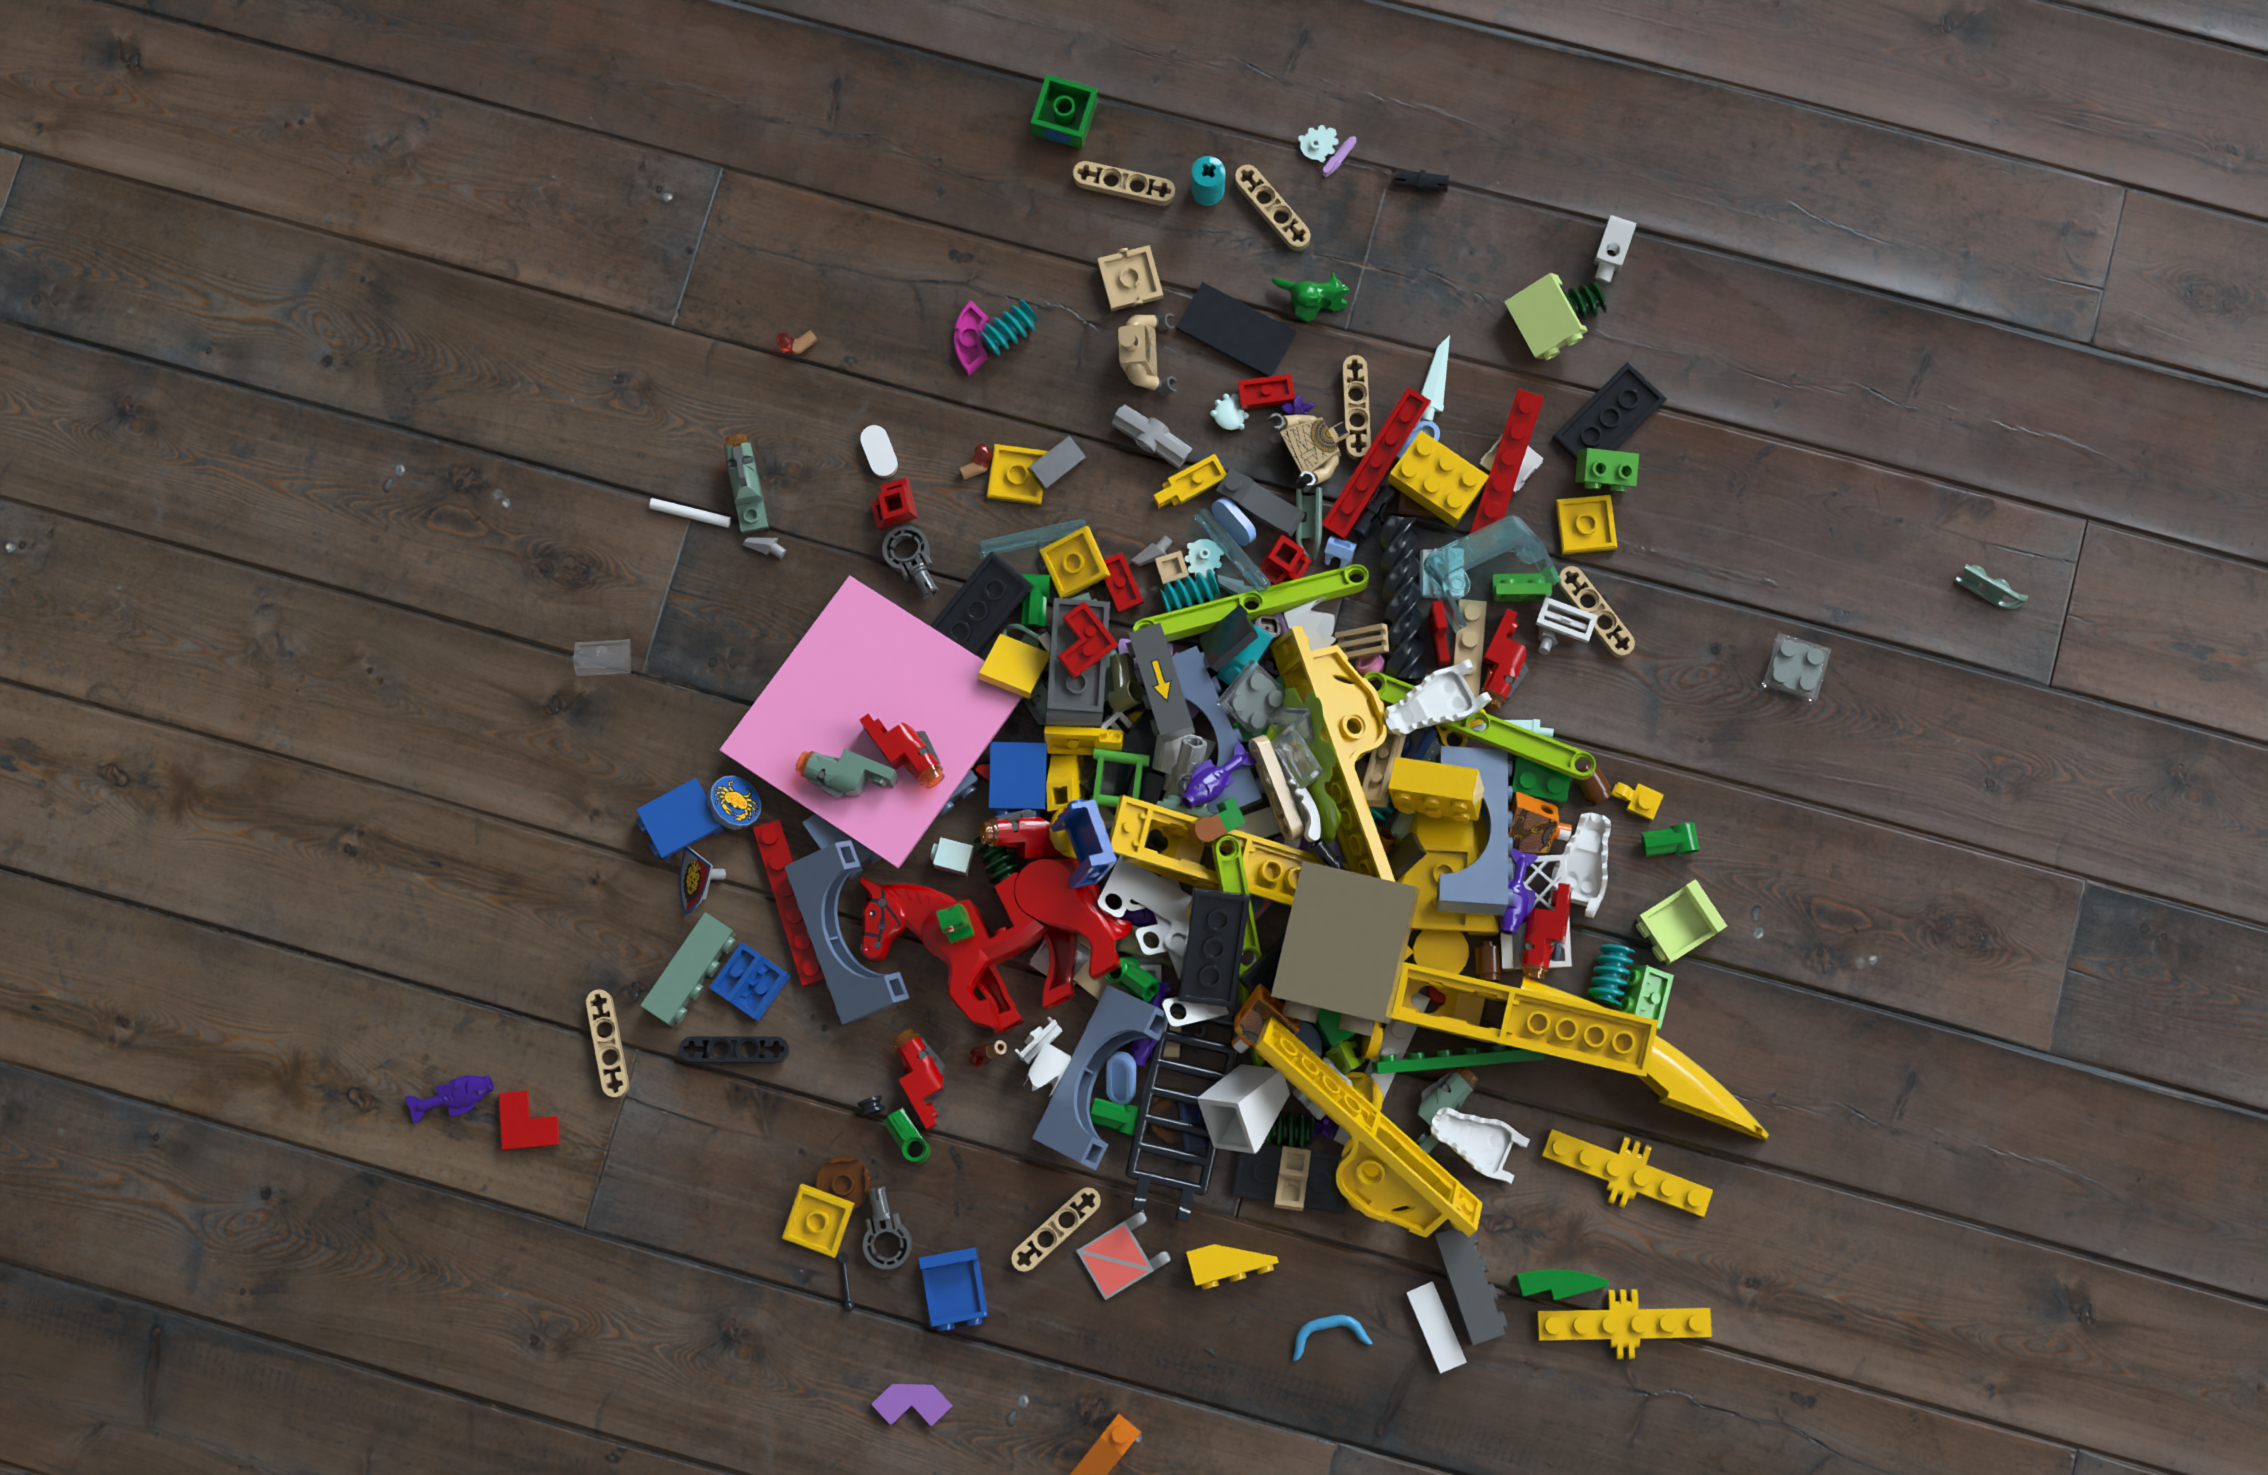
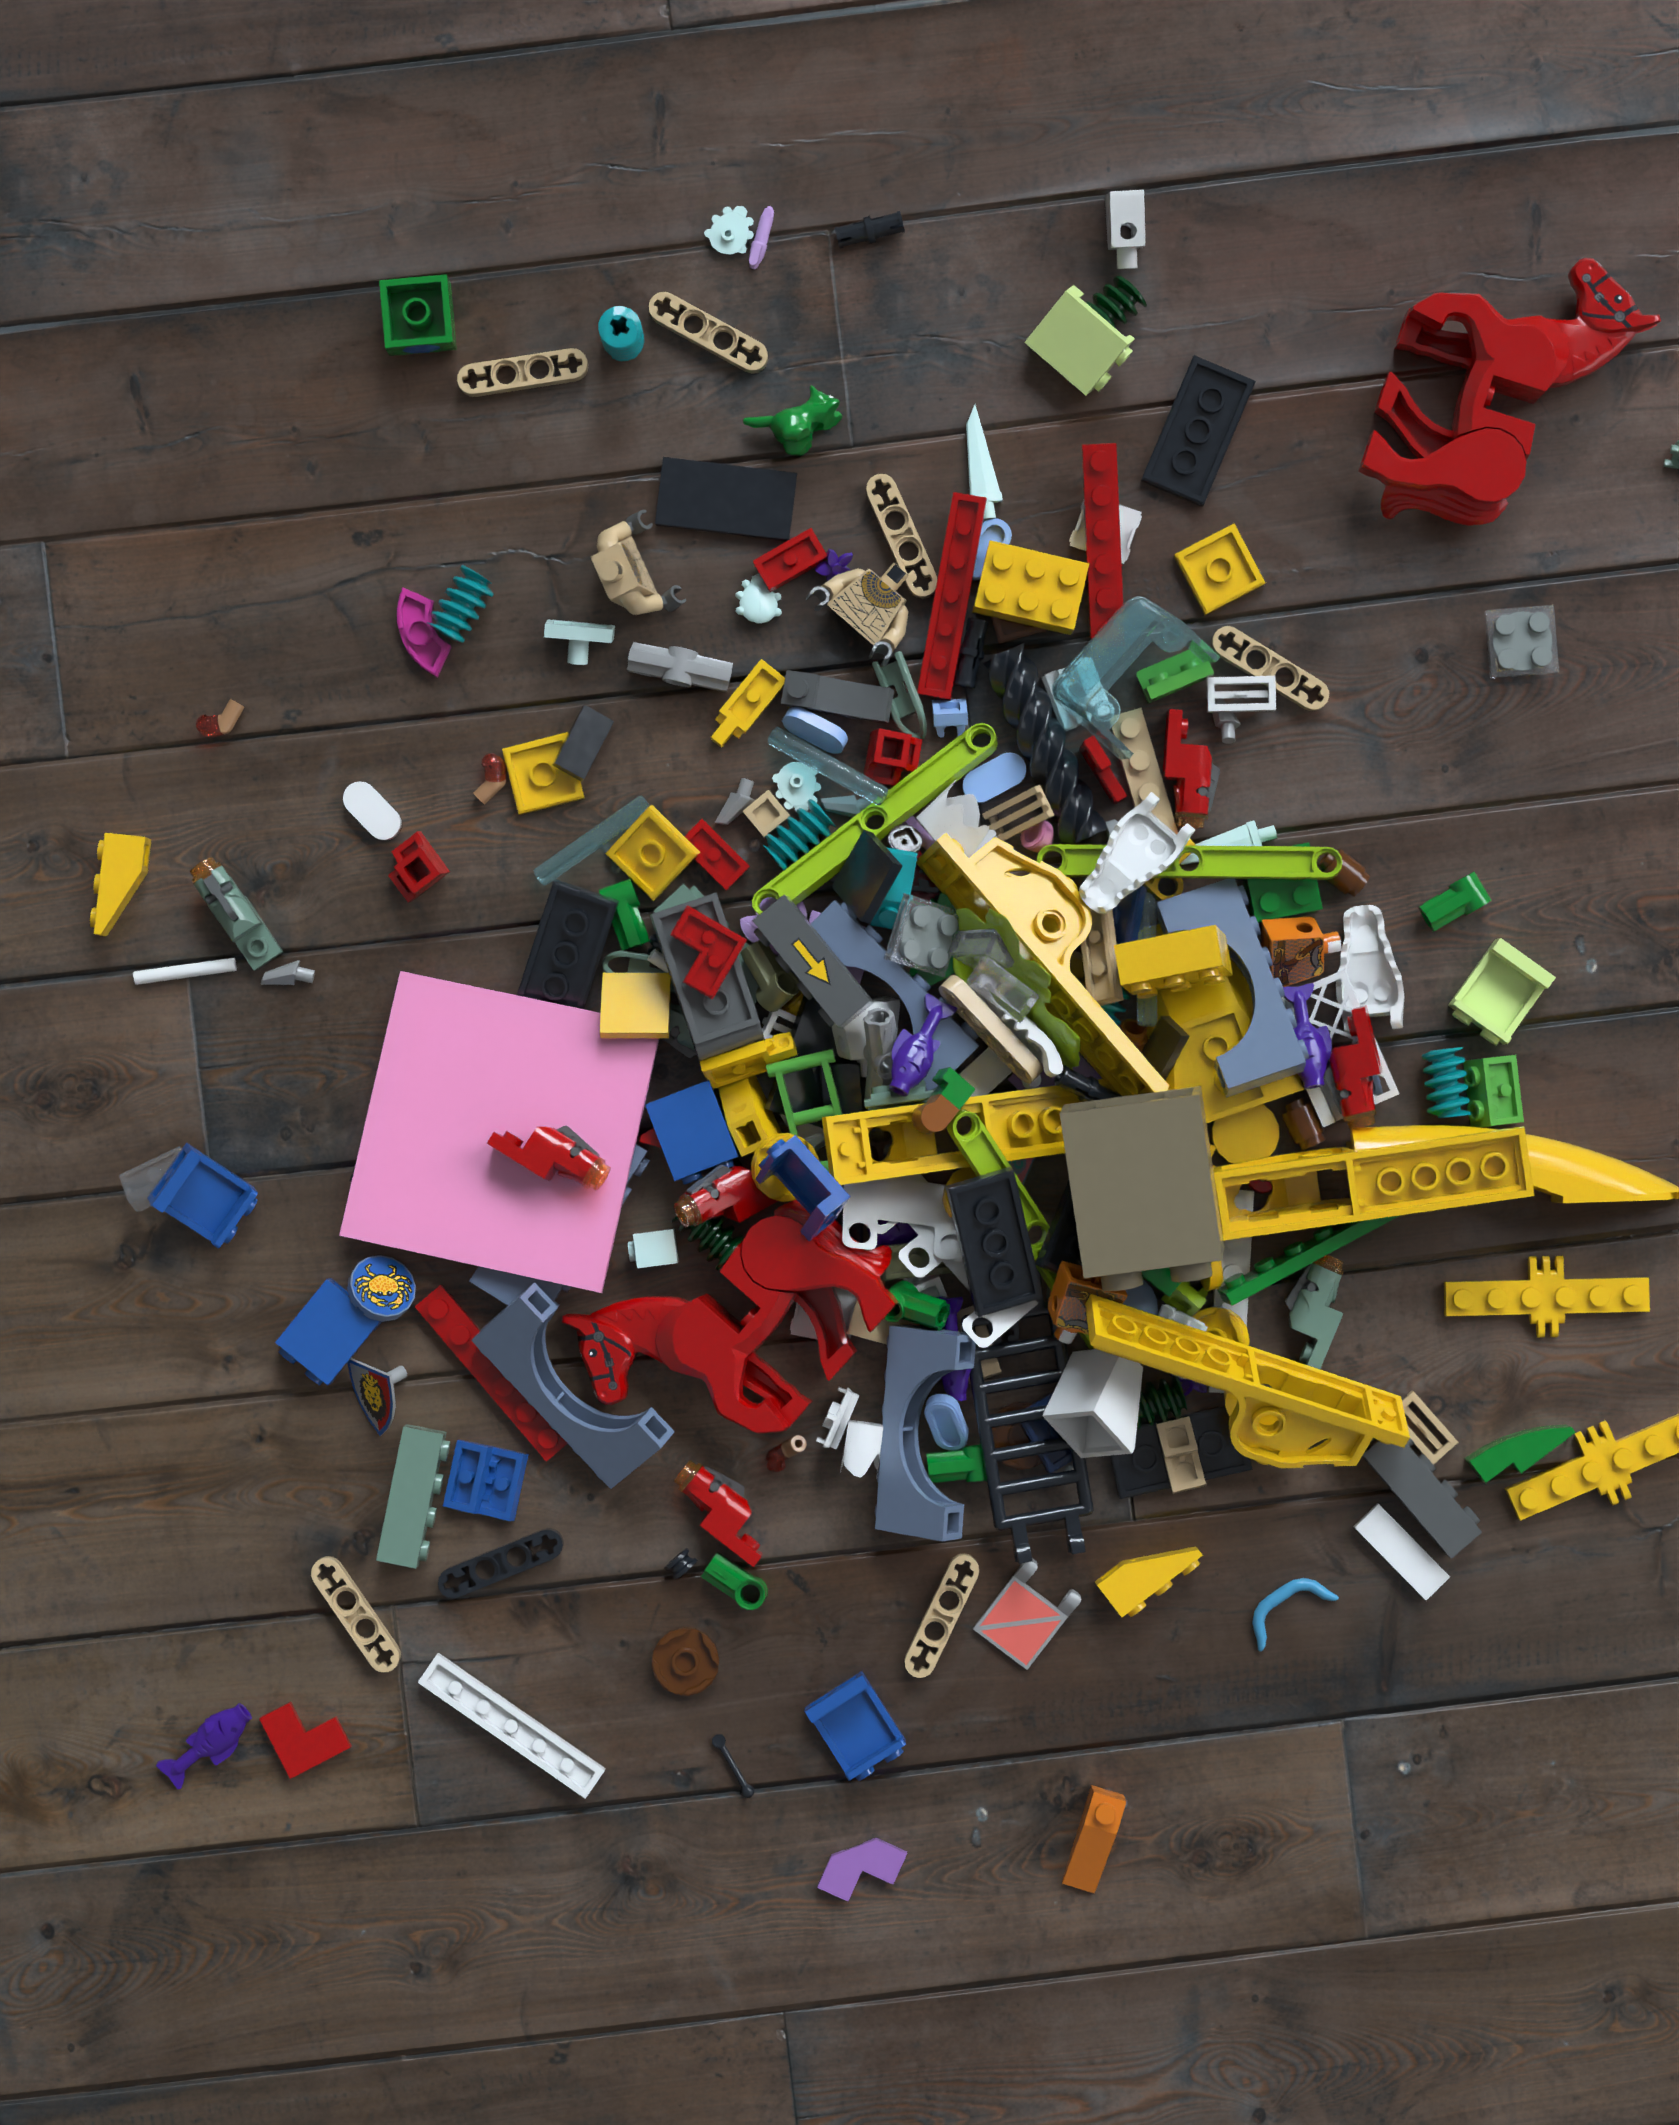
camera: 25 degrees left, 10 degrees up
yellow tile [782,1184,855,1258] -> none
sand green plate [796,749,899,798] -> none
dark grey pin [863,1186,912,1269] -> none
dark grey pin [882,526,939,599] -> none
green leg [936,903,975,944] -> none
tan plate [1097,245,1163,312] -> none
white animal [1430,1107,1530,1184] -> none
bright green brick [1575,448,1639,492] -> none
yellow plate [1612,782,1663,821] -> none
none -> yellow slope [90,833,151,936]
none -> blue panel [147,1143,258,1249]
none -> white plate [418,1653,606,1799]
none -> light aqua tile [544,619,615,665]
none -> light blue tile [962,753,1026,803]
none -> red animal [1358,258,1661,526]
none -> tan tile [1402,1391,1459,1465]

